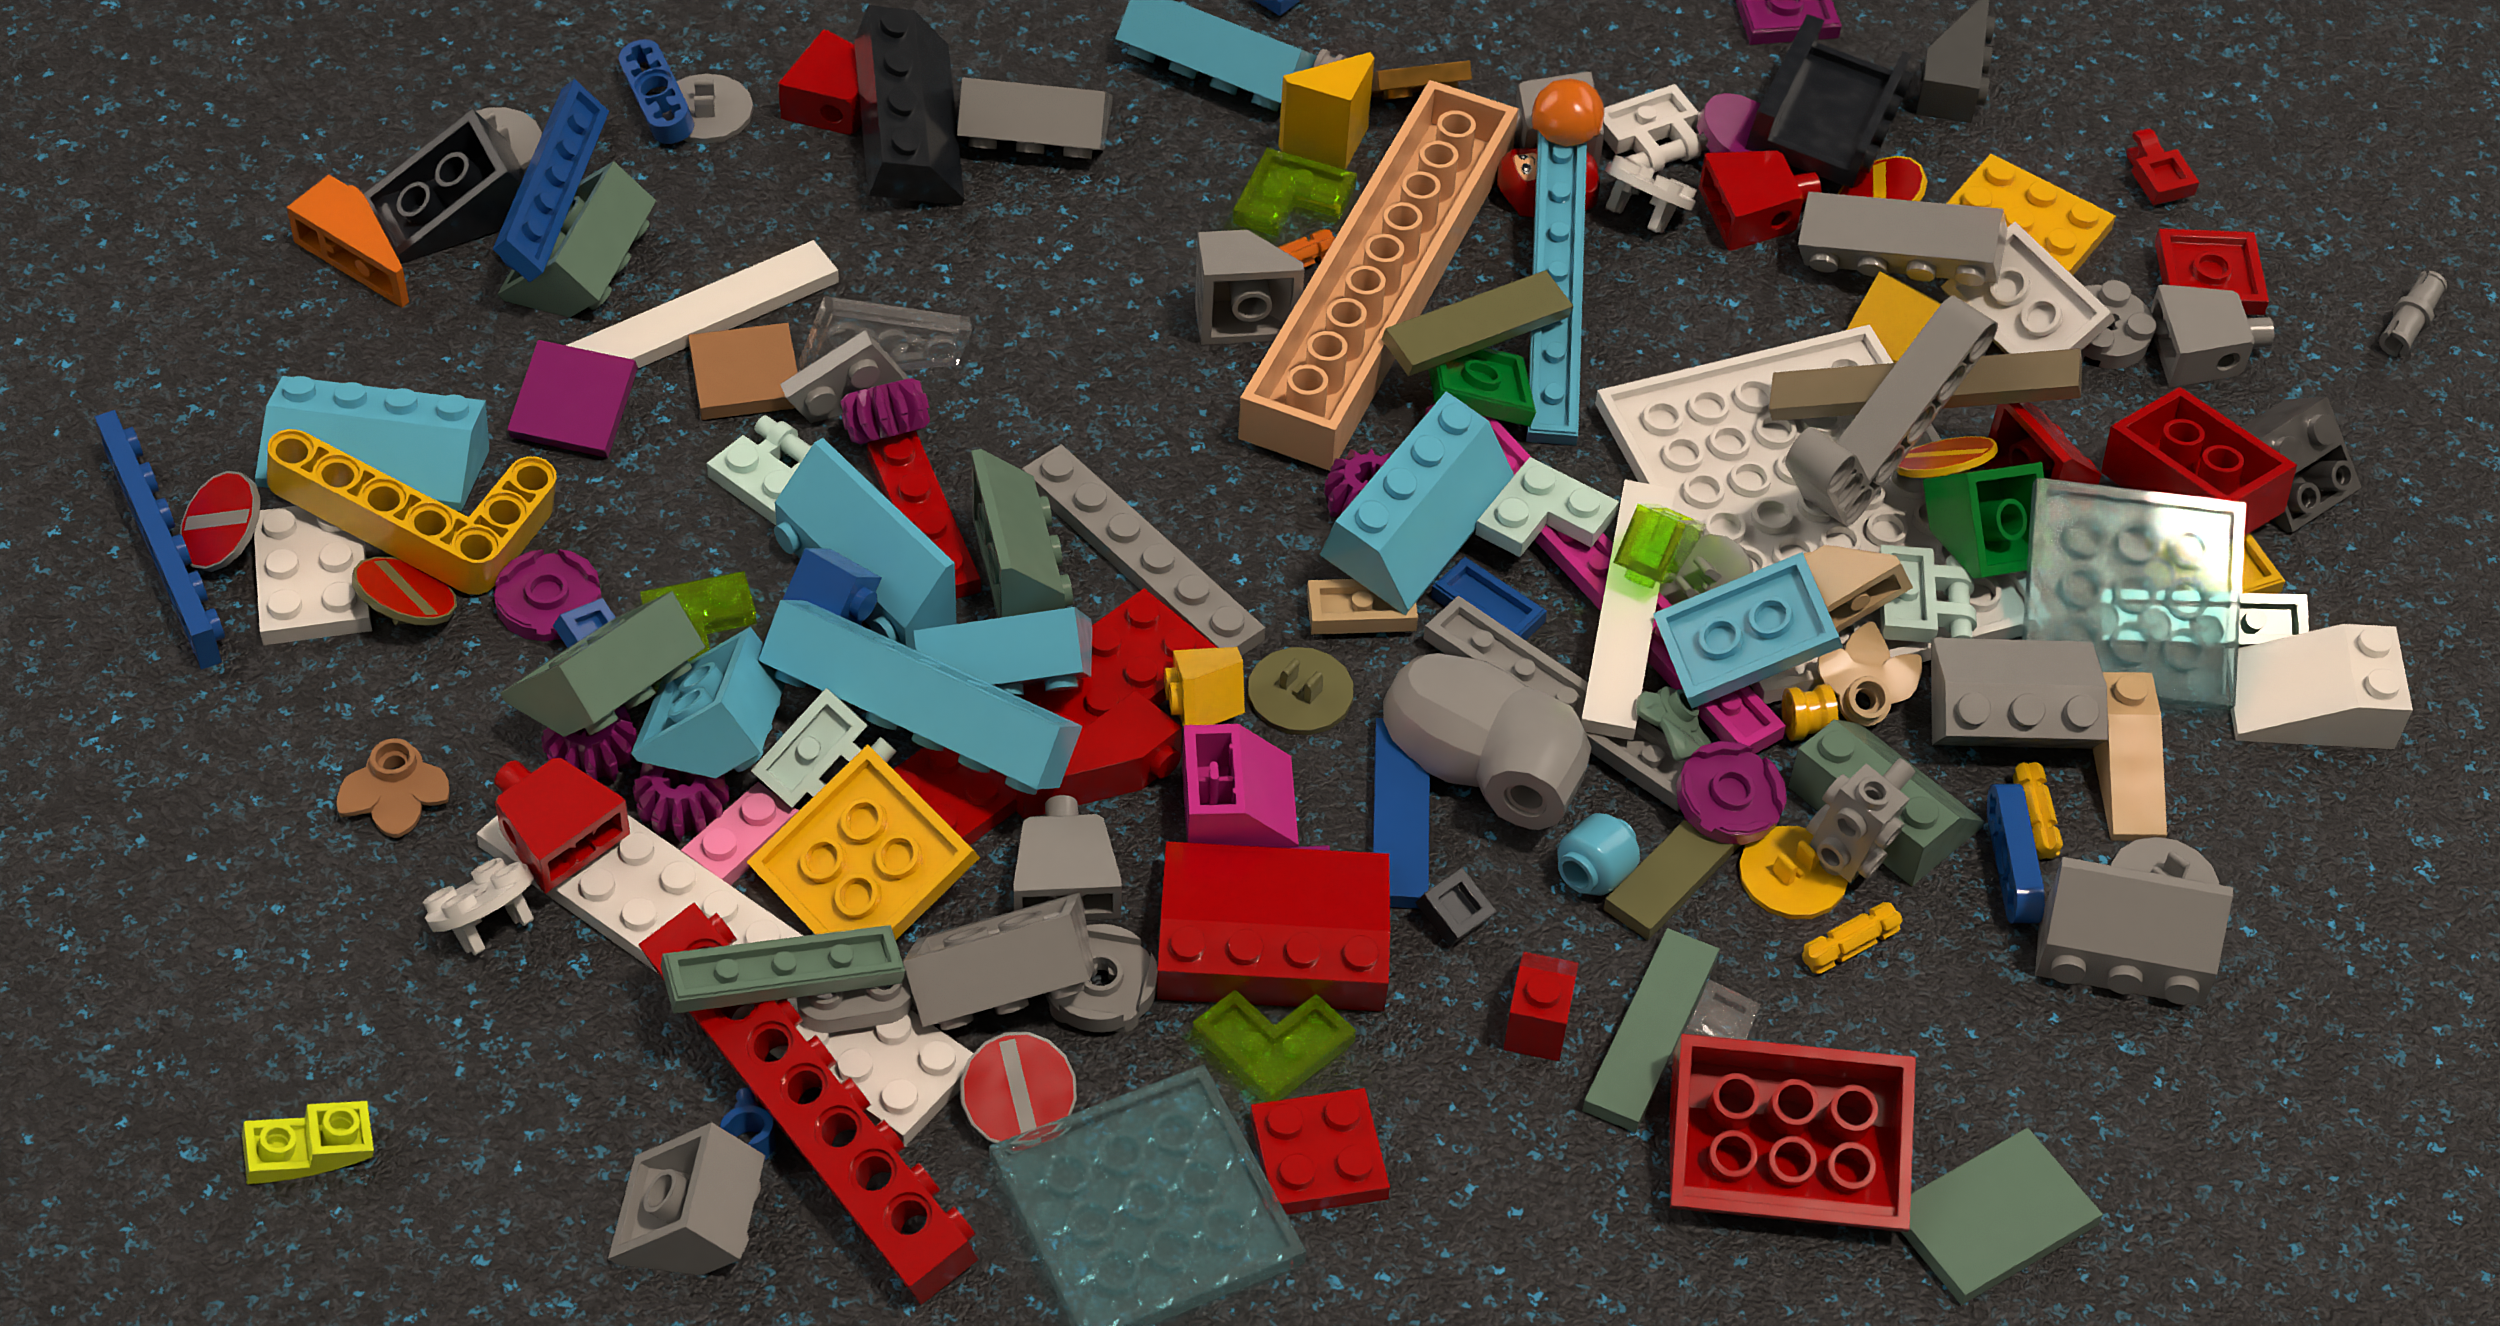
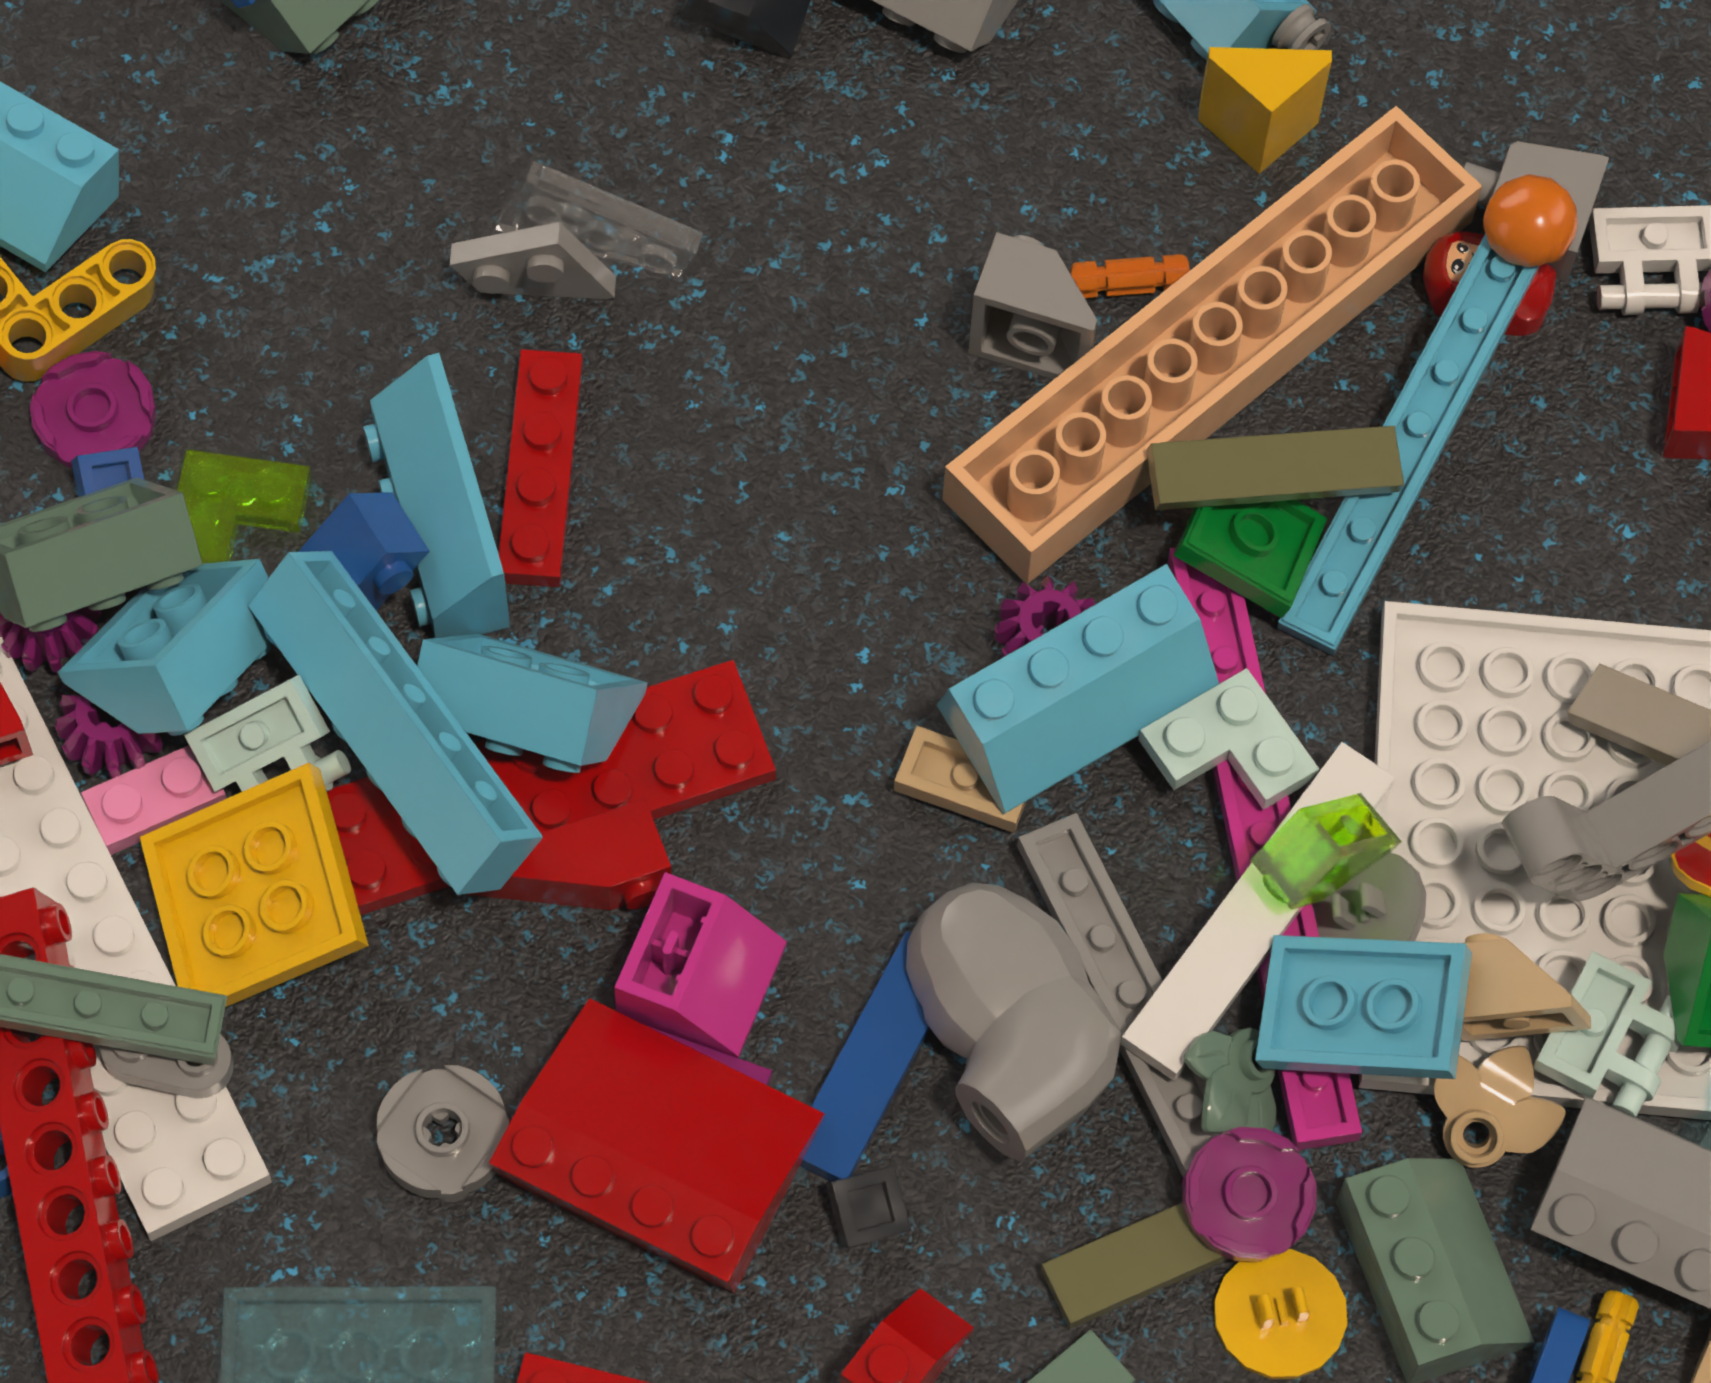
camera: 25 degrees right, 15 degrees up
magenta tile [507,340,638,458] -> none
white tile [566,240,839,369] -> none
medium nougat tile [688,323,798,420] -> none
light aqua plate [707,415,812,526] -> none
magenta gear [840,378,930,444] -> none
light grey slope [903,893,1095,1030] -> none
red piece [960,1032,1077,1149] -> none
sand green slope [971,449,1073,618] -> none
light grey torso [1013,795,1122,920] -> none
light grey plate [1022,444,1266,656] -> none
yellow slope [1164,647,1245,728] -> none
clear neon green plate [1192,990,1356,1102] -> none
clear neon green plate [1233,147,1357,237] -> none
olive piece [1248,647,1353,735] -> none
pearl gold plate [1371,60,1472,100] -> none
blue tile [1431,557,1547,641] -> none
medium azure head [1557,813,1640,896] -> none
white plate [1605,155,1697,234] -> none
yellow wheel [1781,684,1838,741] -> none
light grey brick [1806,758,1916,883] -> none

